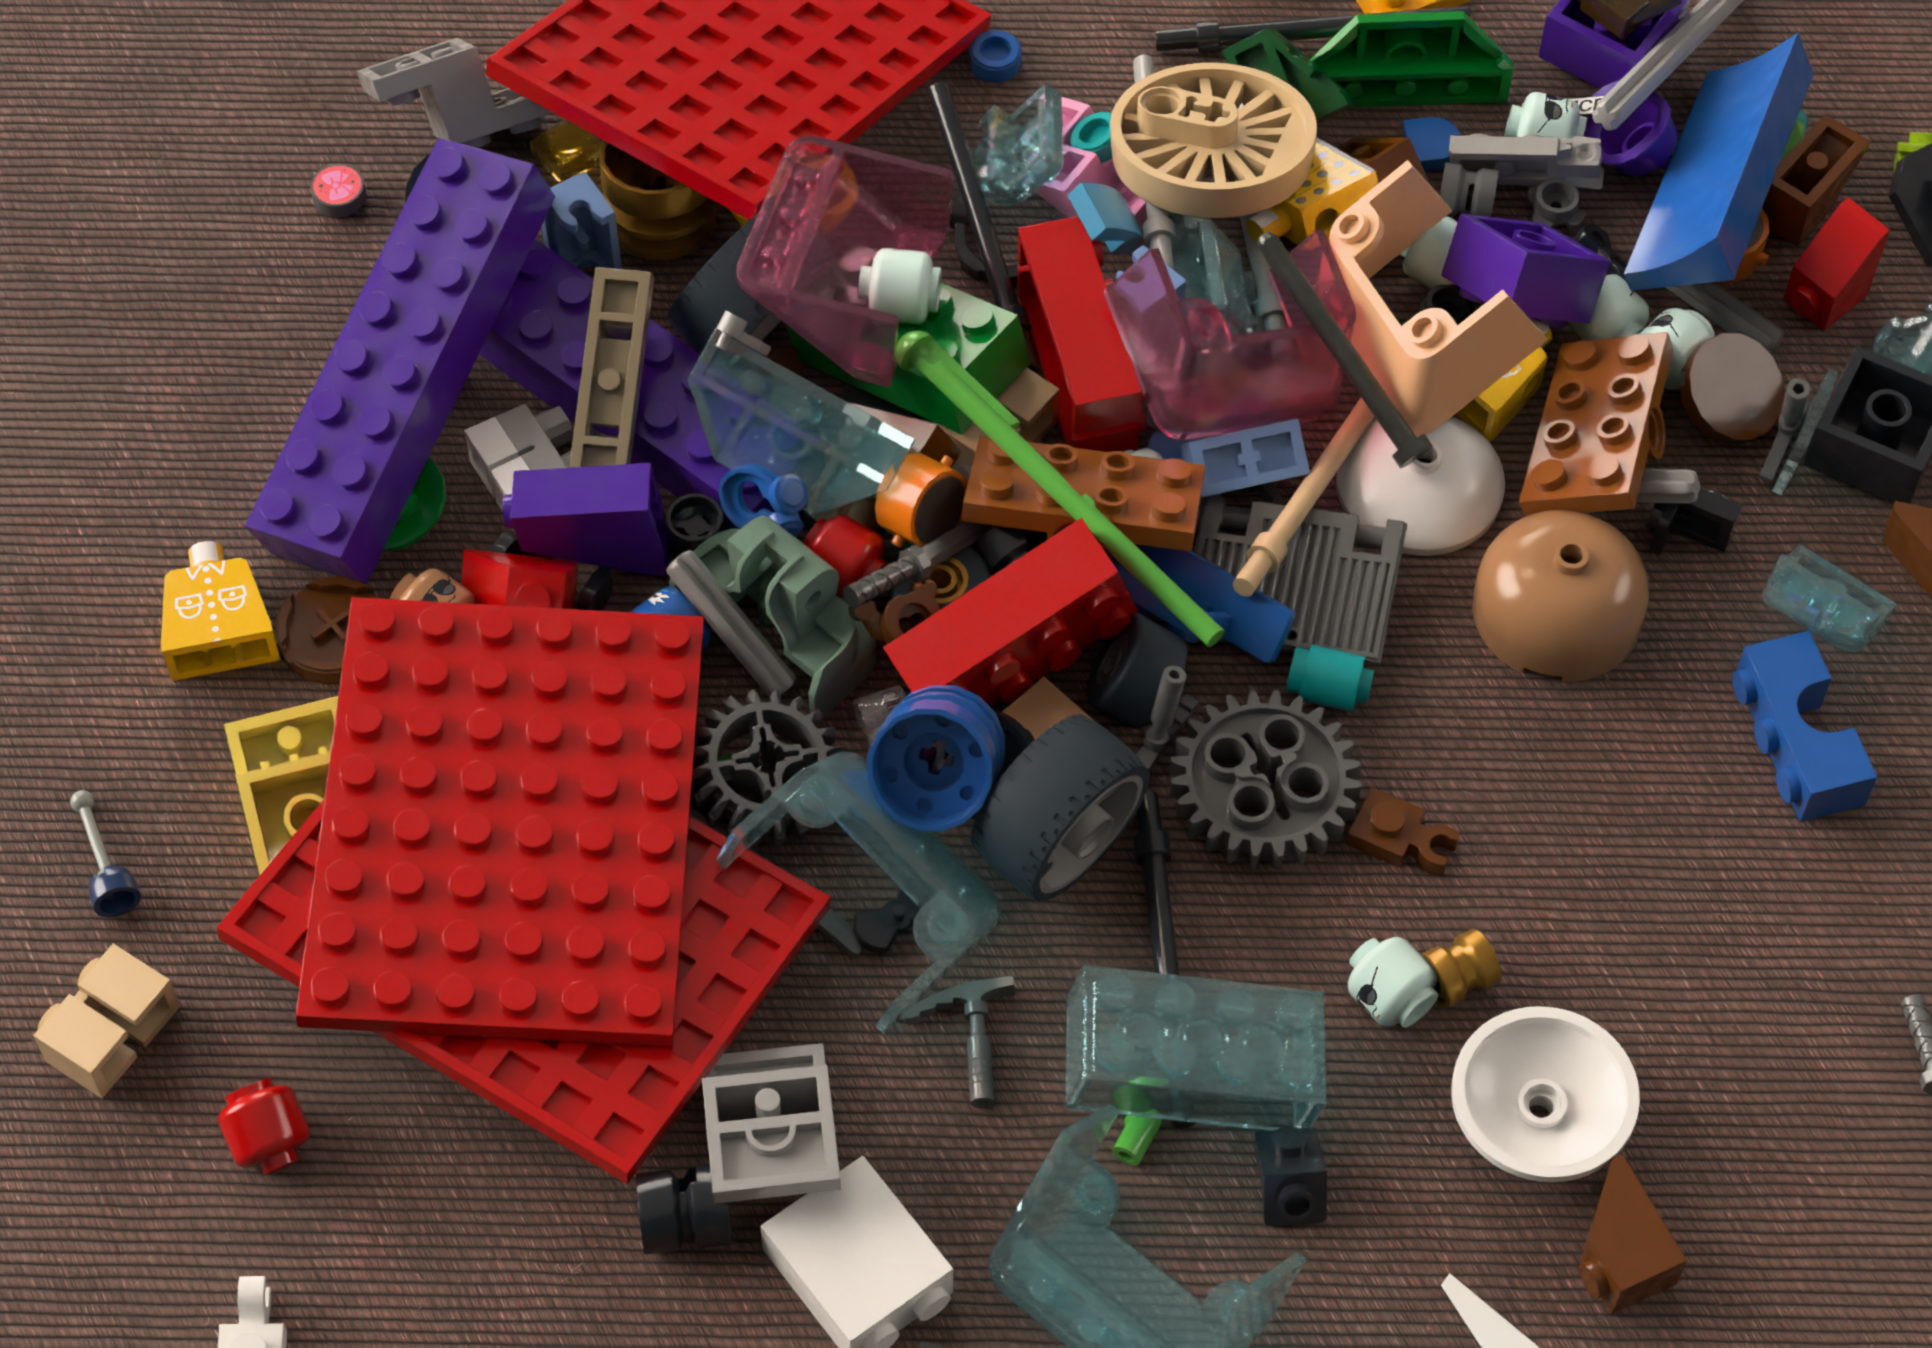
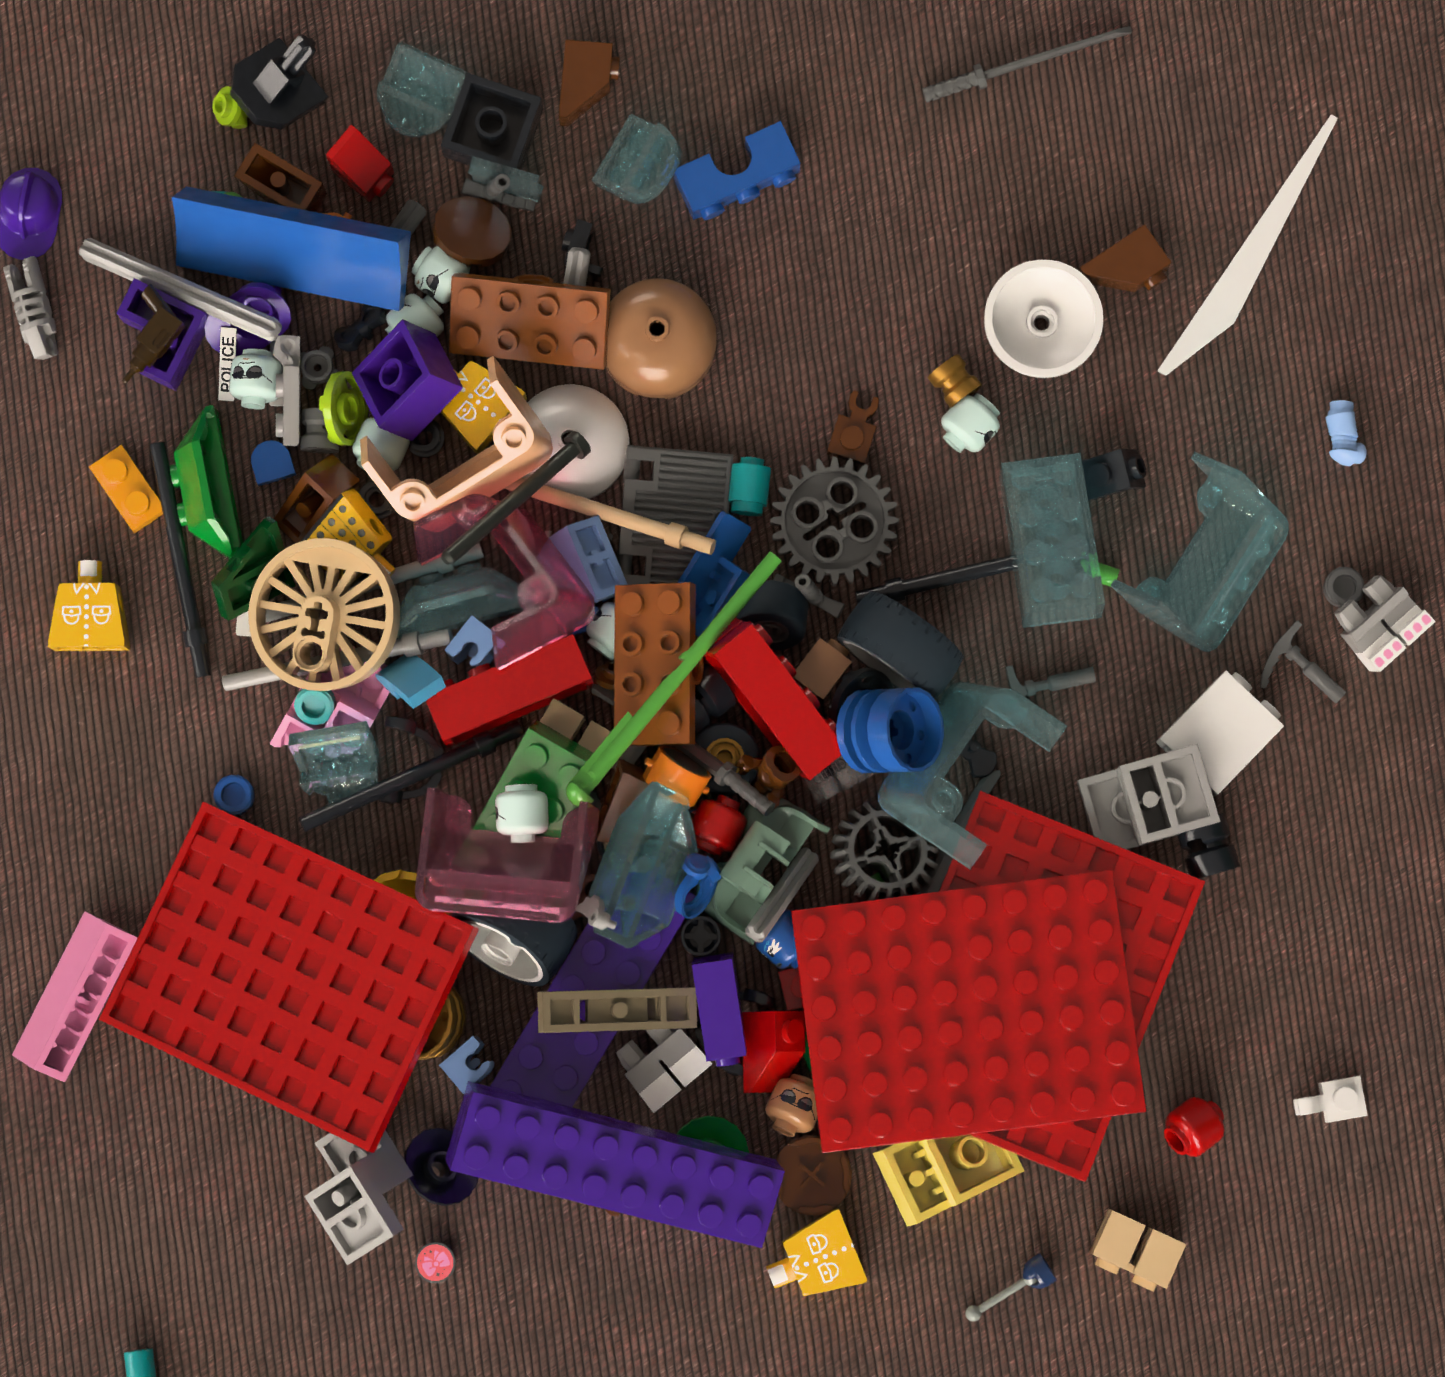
camera: 100 degrees left, 25 degrees up
none -> lime wheel [319,371,368,446]

